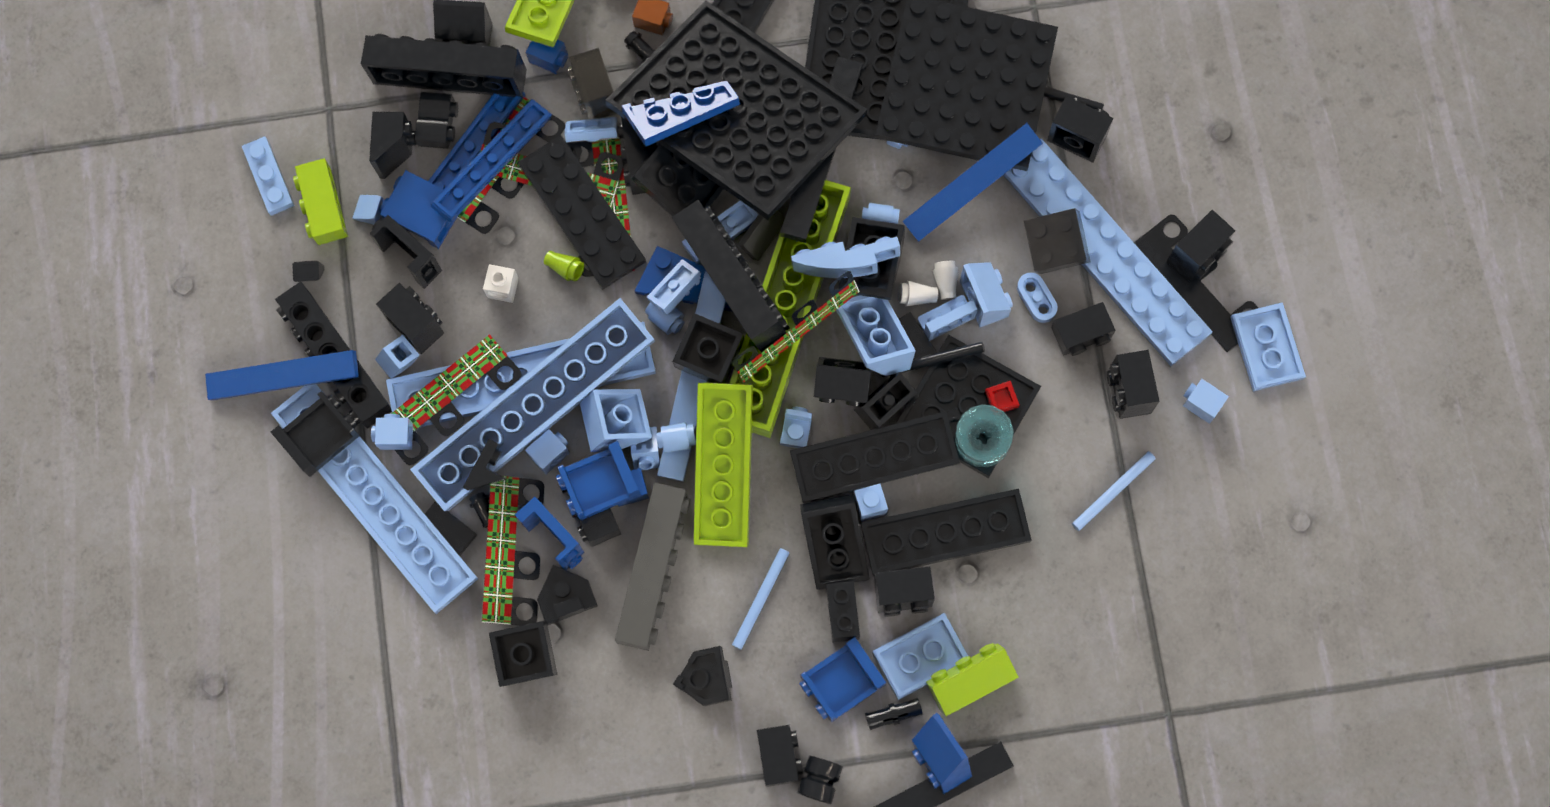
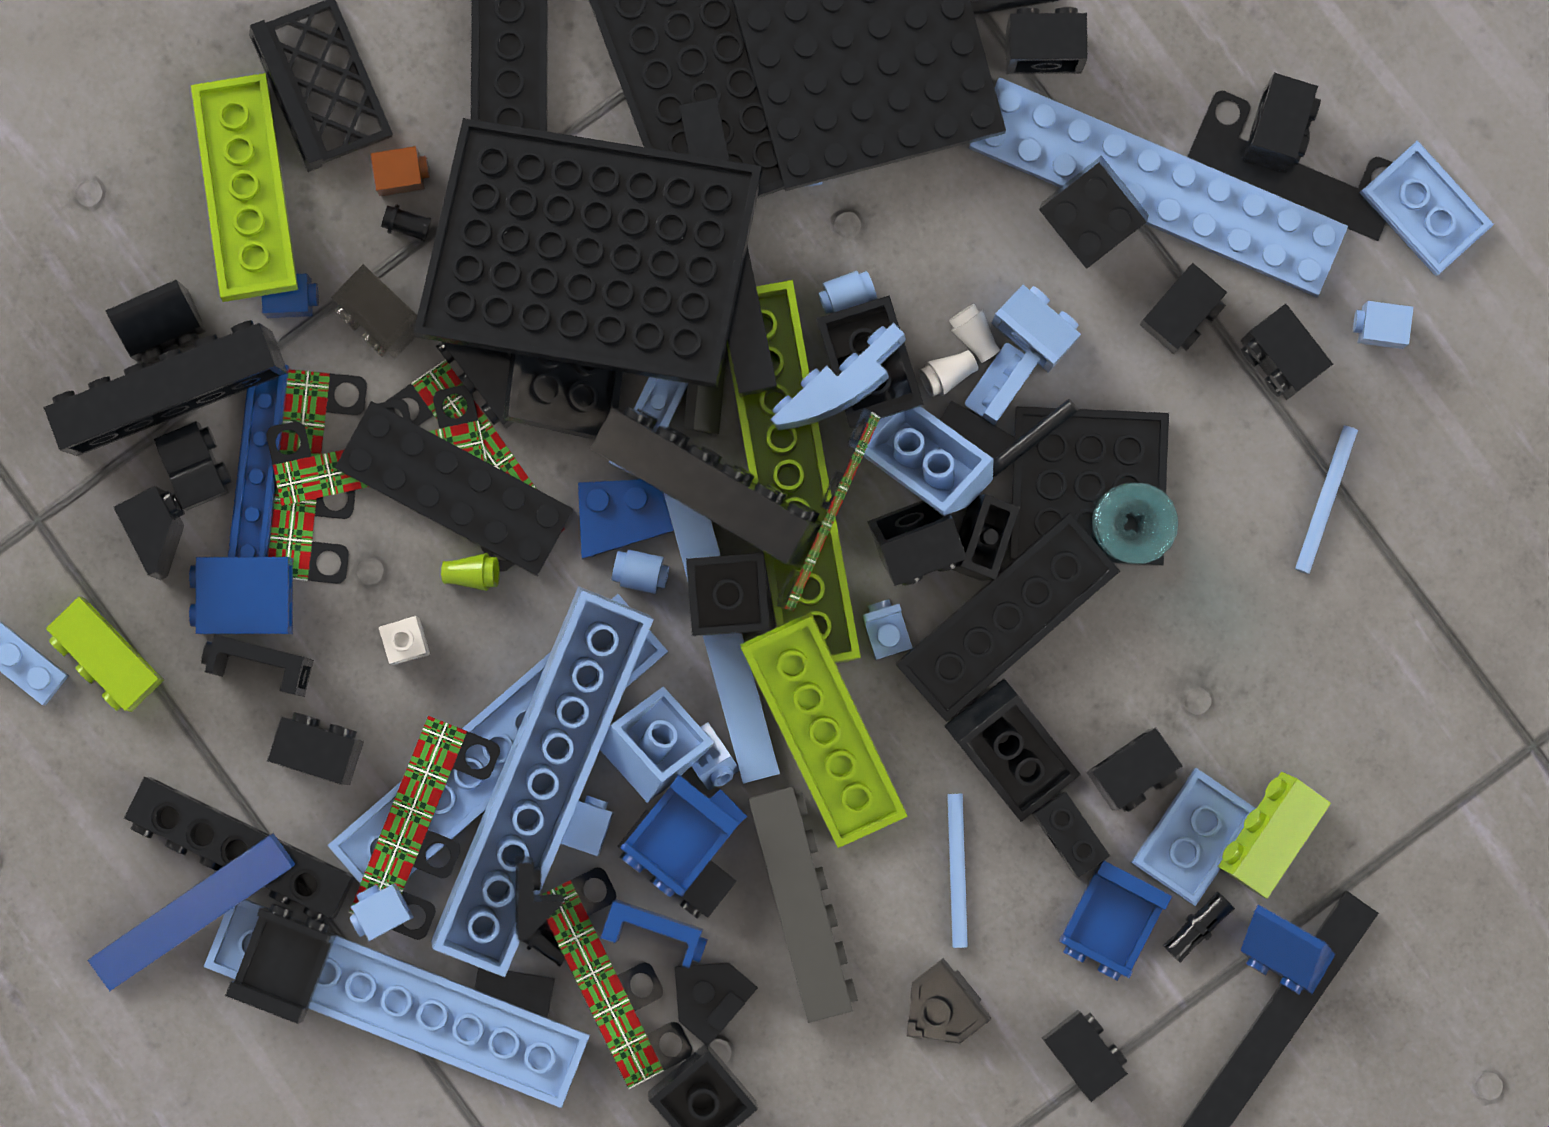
camera: 30 degrees left, 10 degrees up
black slope [292,261,325,282] -> none
light blue slope [352,195,384,225] -> none
light blue brick [375,335,419,379] -> none
blue tile [431,99,552,223] -> none
light blue plate [565,117,618,142] -> none
wing [621,81,740,146] -> none
light blue plate [647,259,701,315] -> none
light blue brick [656,422,696,453] -> none
black wheel [797,755,843,804] -> none
light blue brick [854,483,888,522] -> none
black plate [861,488,1032,576] -> none
blue tile [903,123,1043,242] -> none
red tile [985,380,1020,415] -> none
light blue plate [1017,273,1058,323] -> none

